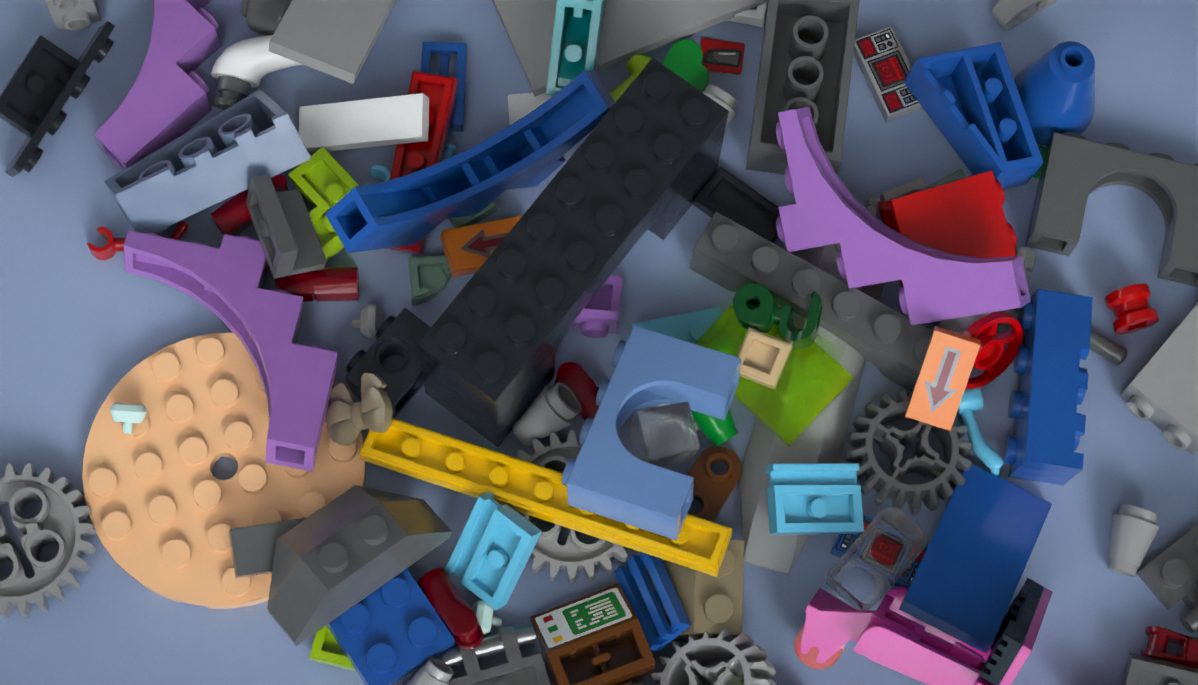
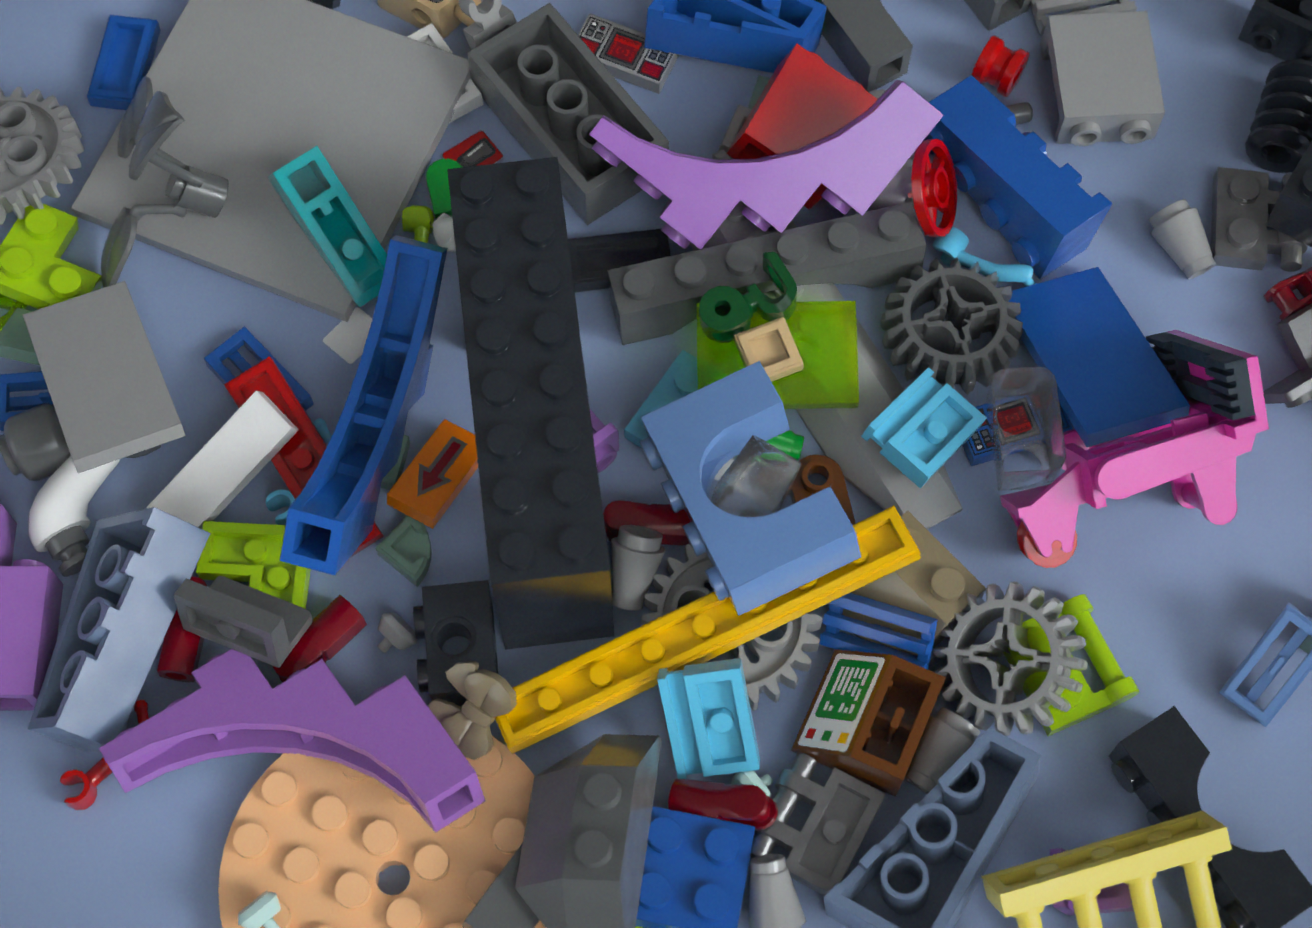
camera: 40 degrees left, 5 degrees down
tile [905,326,980,431] -> none

